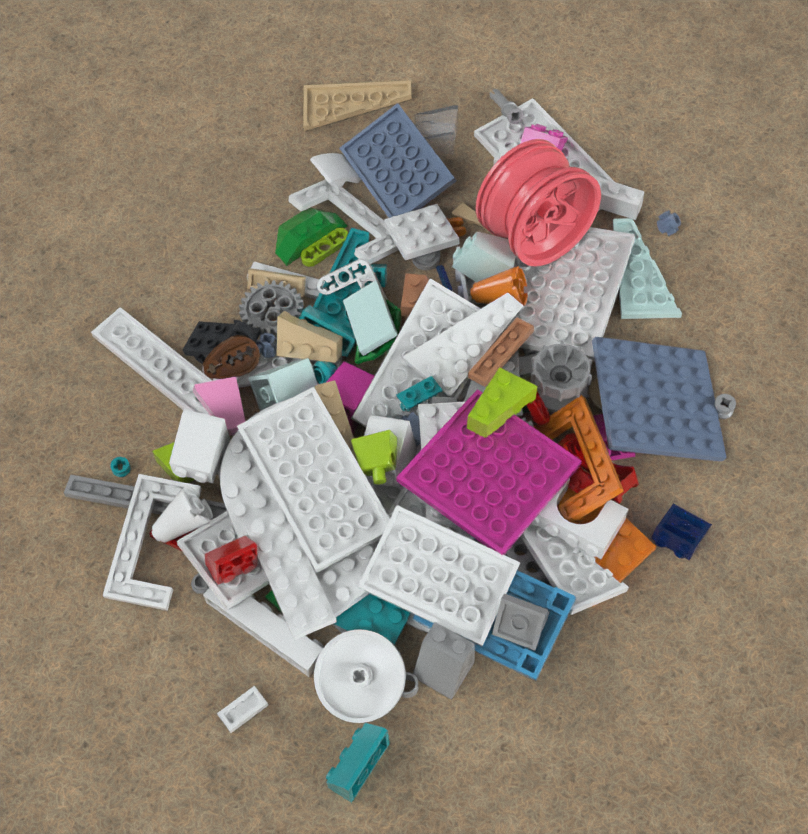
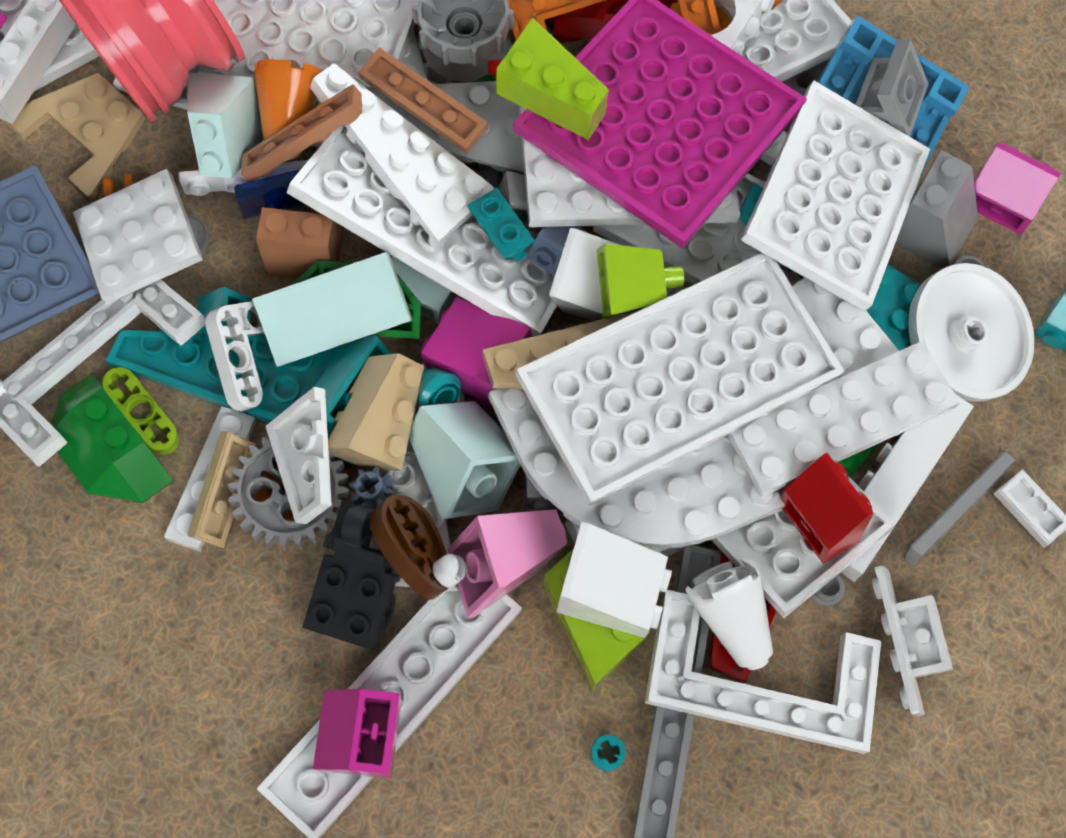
camera: 100 degrees left, 10 degrees up
none -> nougat plate [241,84,362,184]
none -> white wing [265,387,332,524]
none -> dark pink slope [313,689,402,779]
none -> white hinge [433,554,467,588]
none -> white bracket [872,566,953,716]
none -> light grey tile [904,452,1015,567]
none -> slope [974,142,1061,235]

